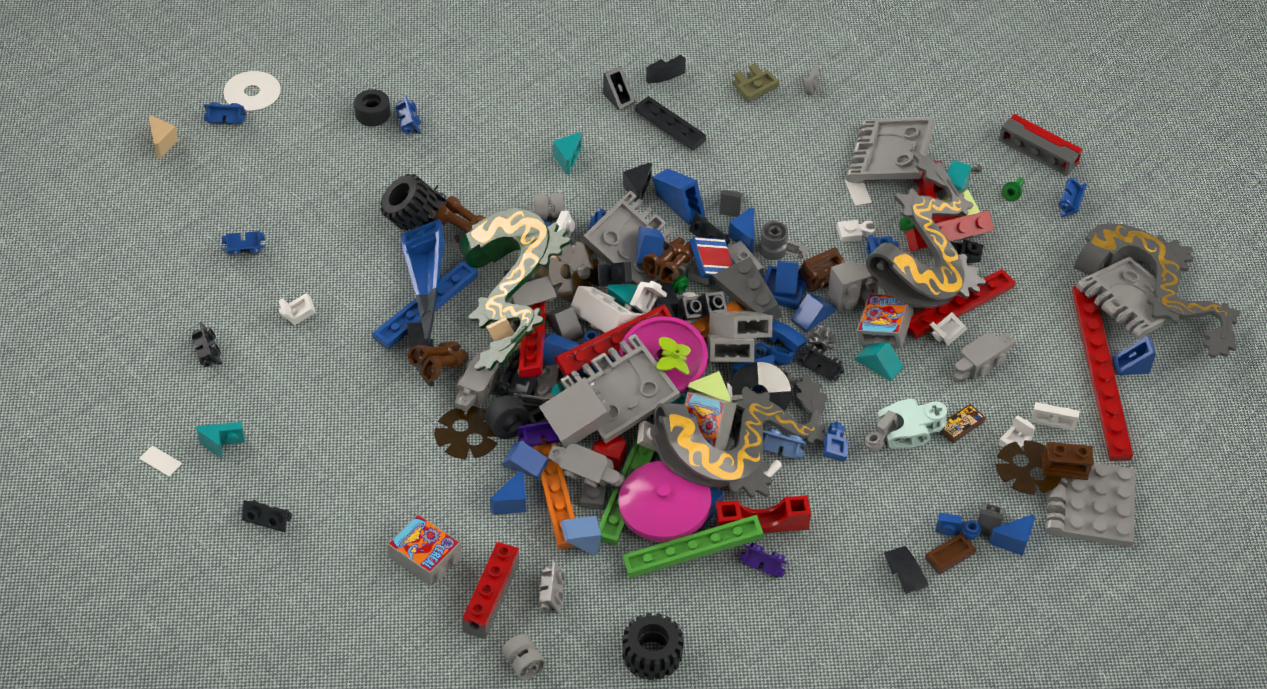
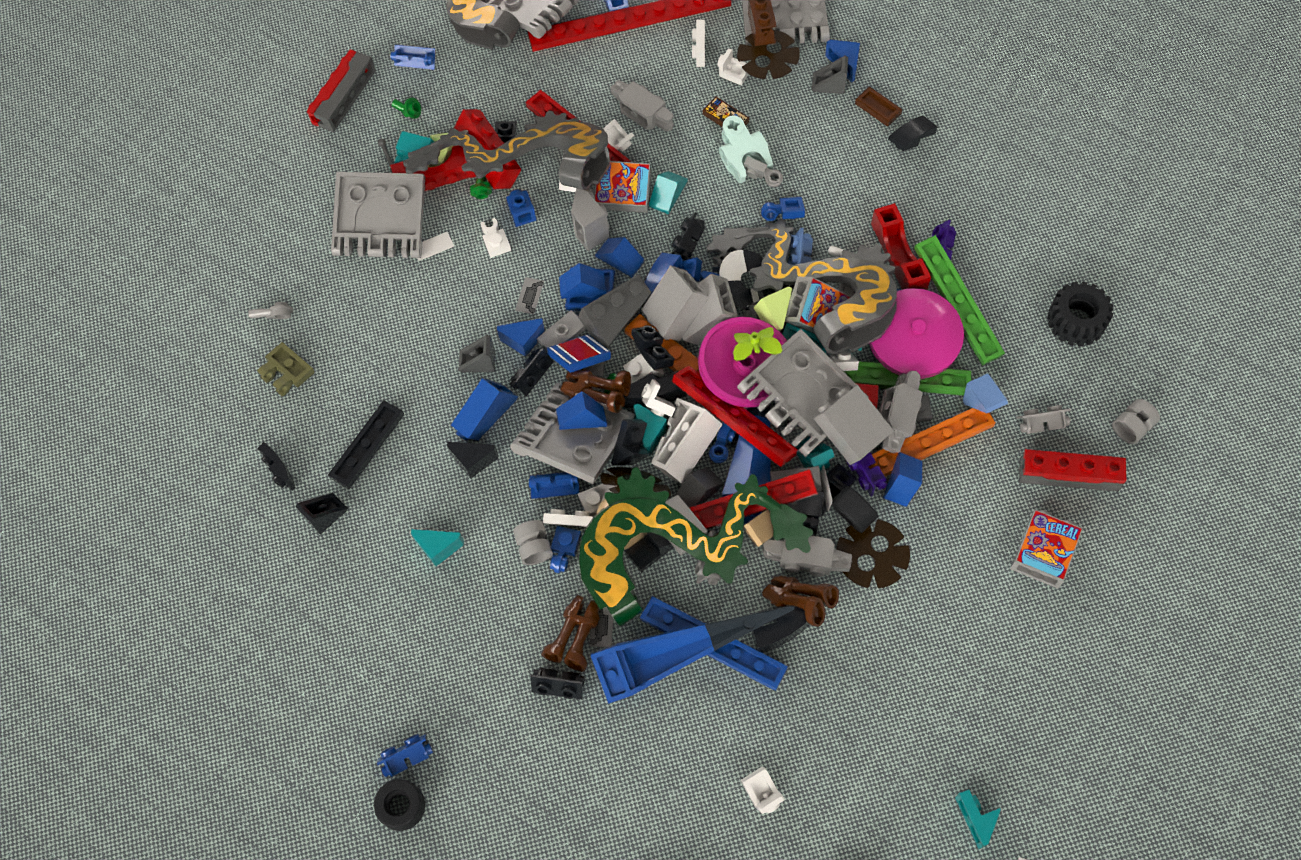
camera: 95 degrees left, 15 degrees up
black hinge [242,500,292,532] -> none
black tyre [380,173,436,231] -> none
blue slope [490,470,526,514] -> none
dark grey wheel [760,221,788,260] -> none
reddish brown hinge [798,247,845,292] -> none
dark grey gear [808,326,836,352] -> none
blue plate [935,512,981,539] -> none

